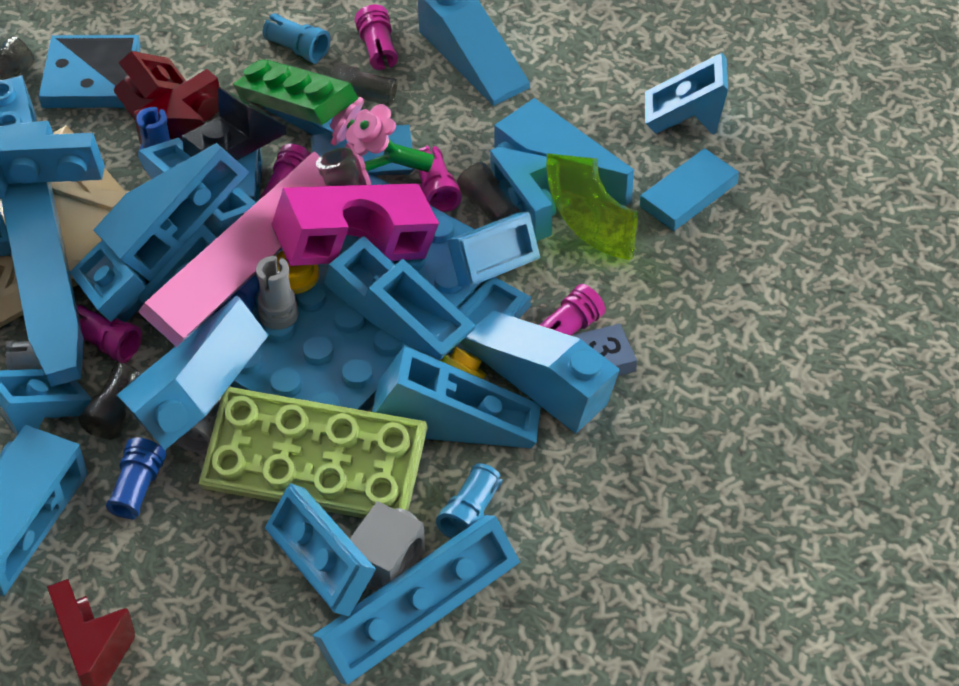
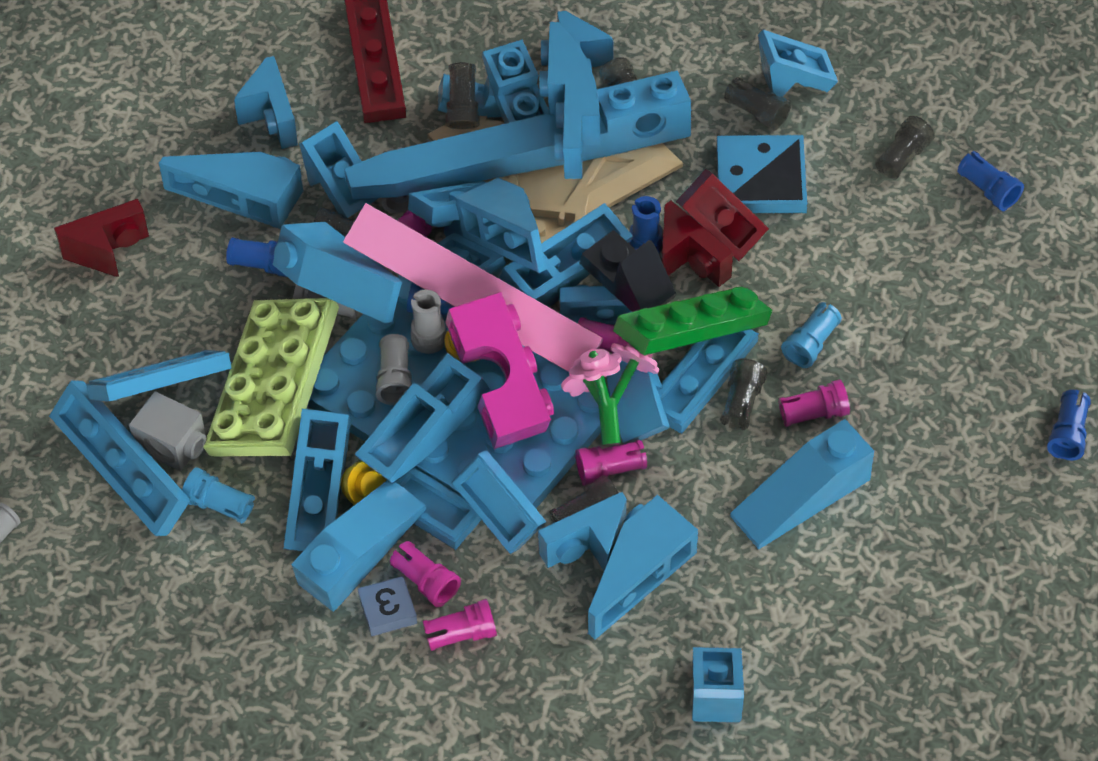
camera: 90 degrees right, 5 degrees up
clear smoke pin [316,148,360,186] -> none
clear neon green tile [546,153,638,260] -> none
dark azure tile [640,148,739,231] -> none
none -> light grey pin [376,334,412,405]
none -> dark pink pin [422,599,497,651]

